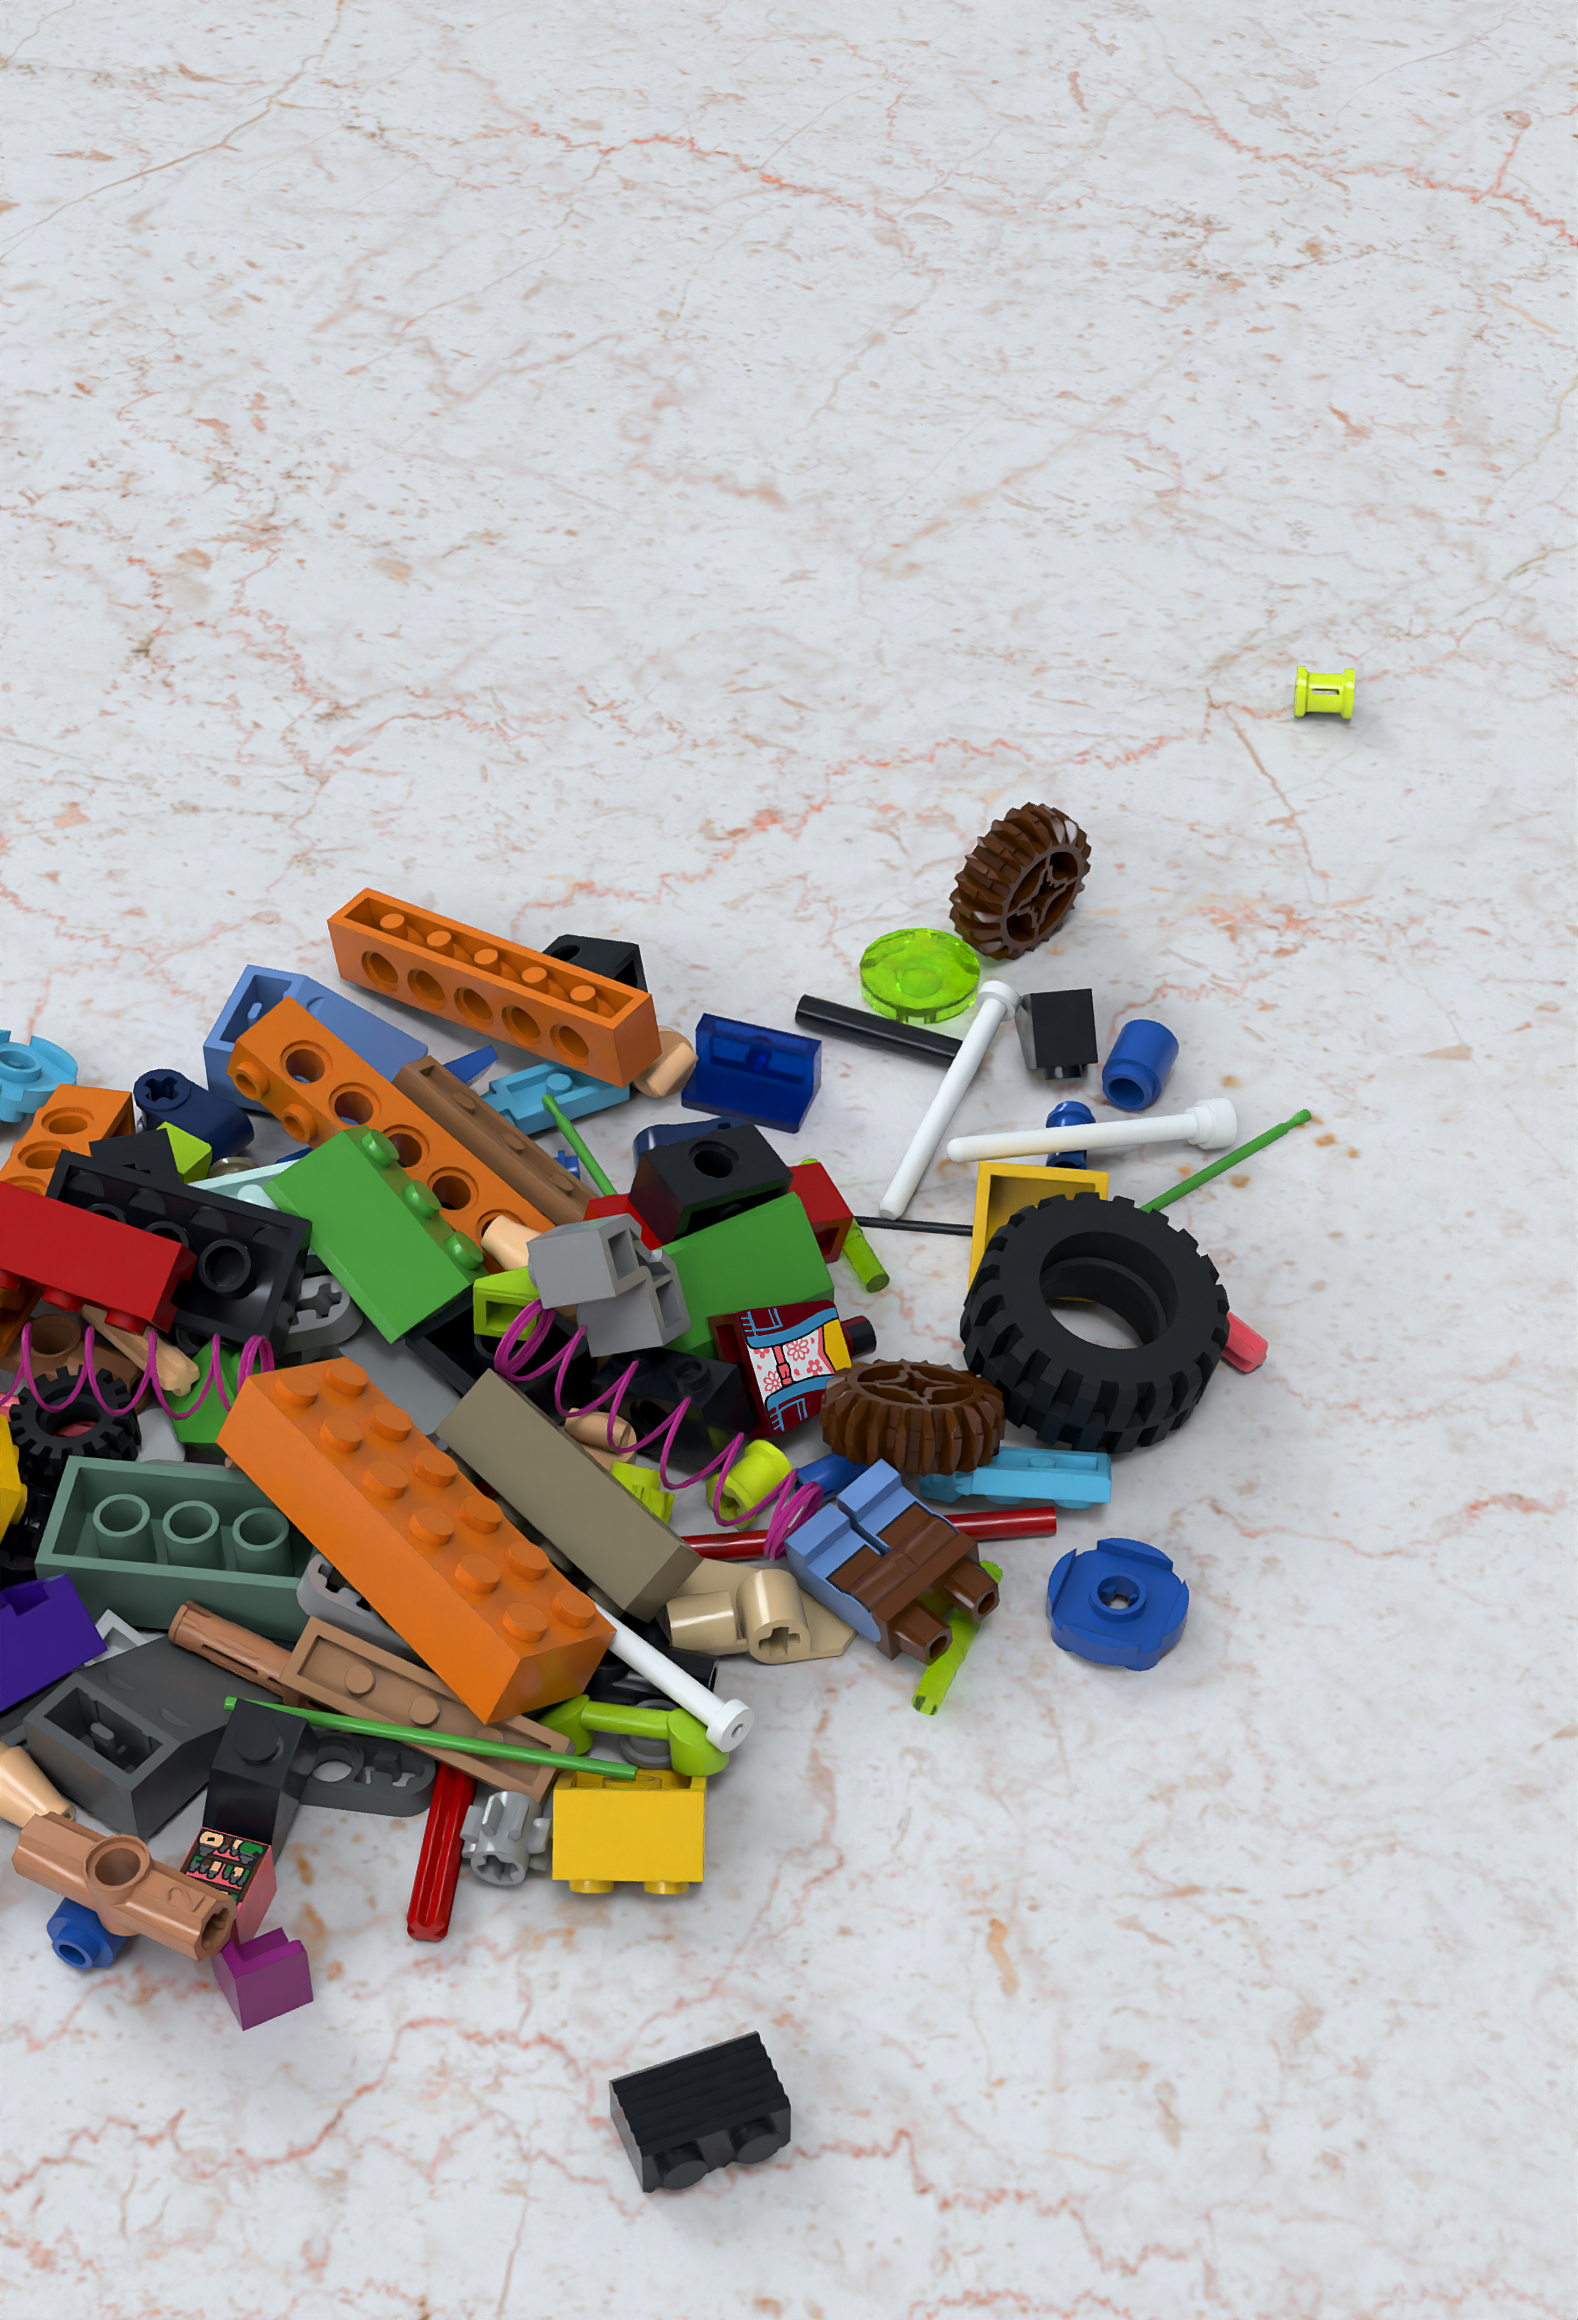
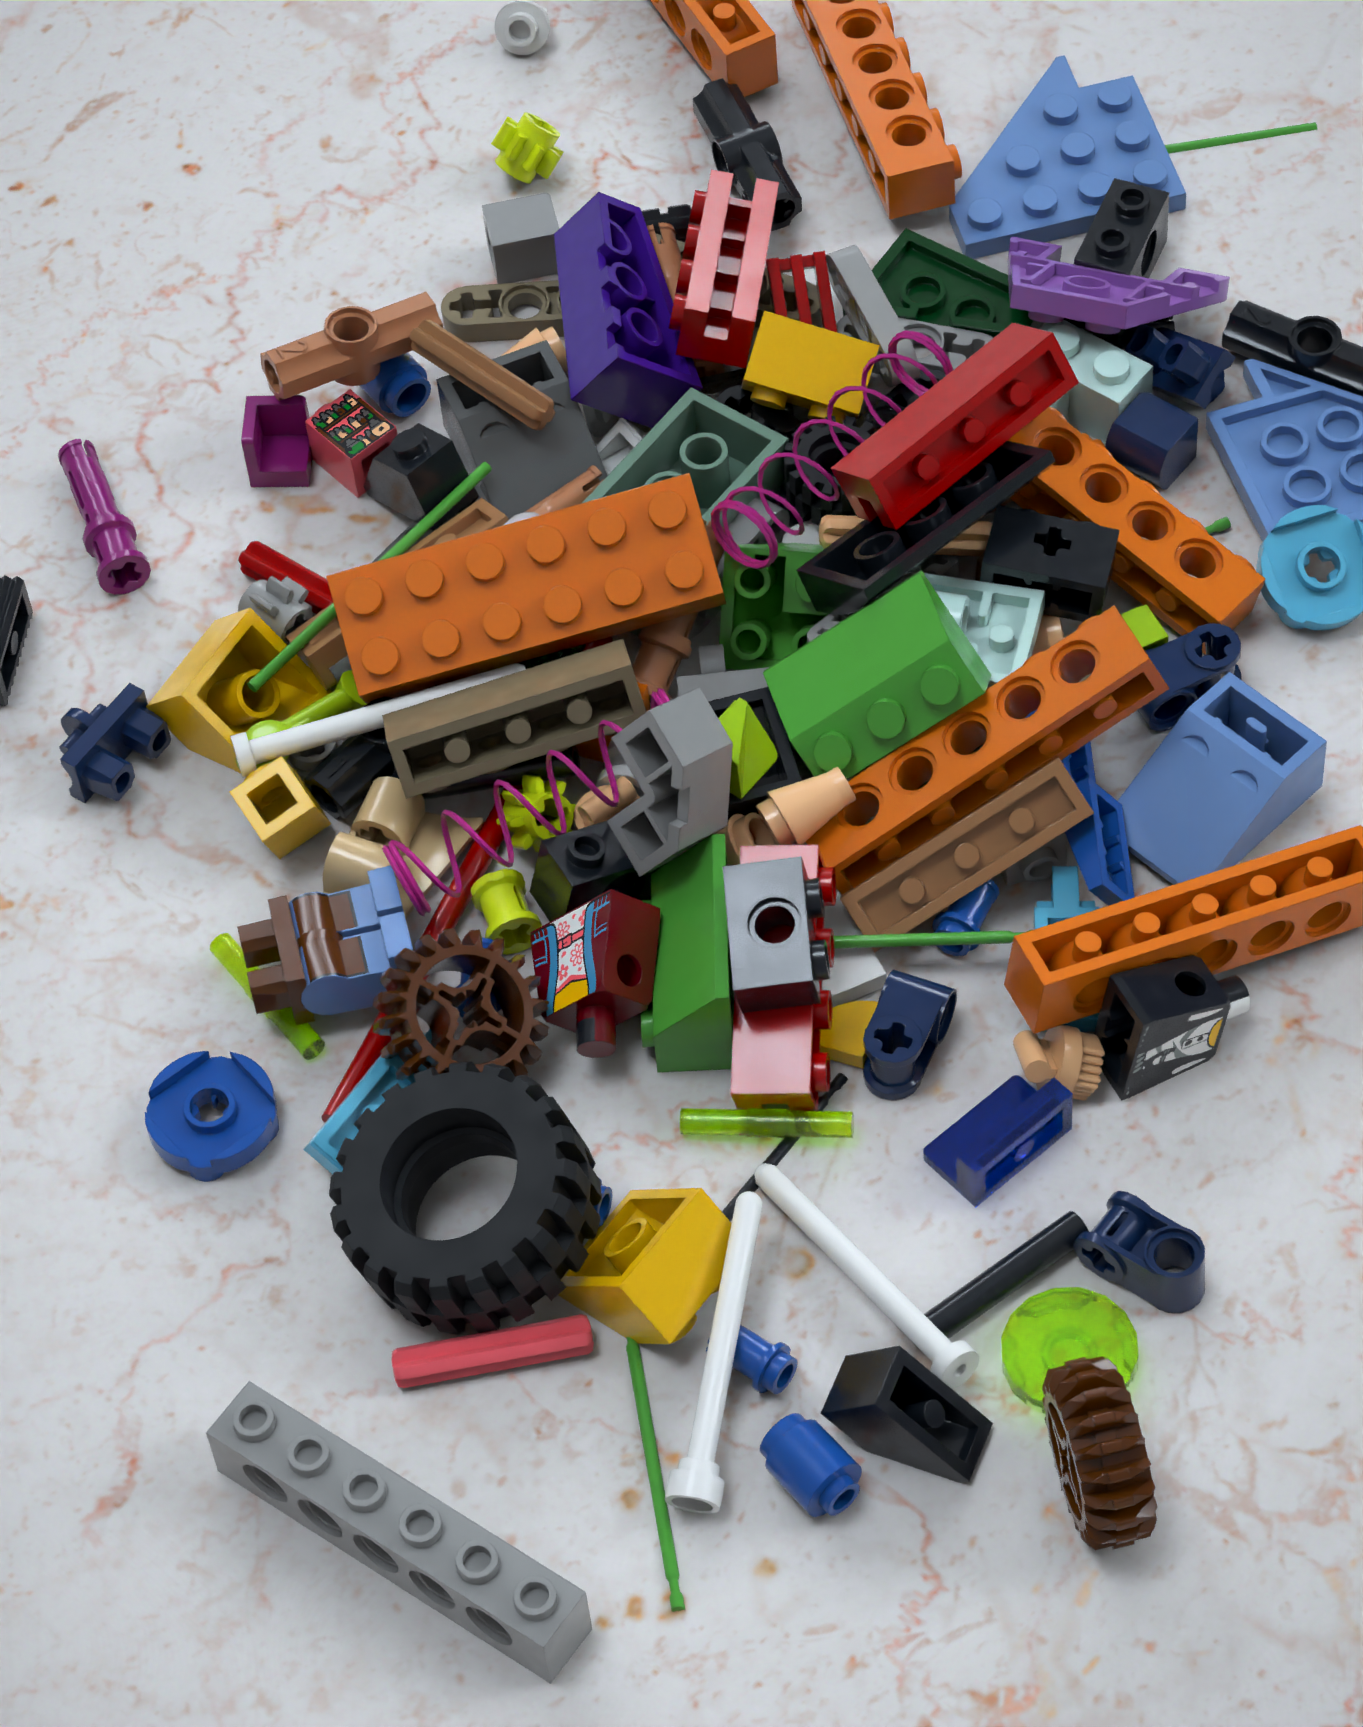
camera: 125 degrees right, 10 degrees up
none -> magenta pin [58,439,151,595]
none -> dark blue hips [59,683,171,803]
none -> light grey brick [206,1381,592,1684]
none -> yellow brick [229,756,331,859]
none -> medium nougat axle [410,320,556,430]
none -> dark blue piece [1073,1191,1205,1313]

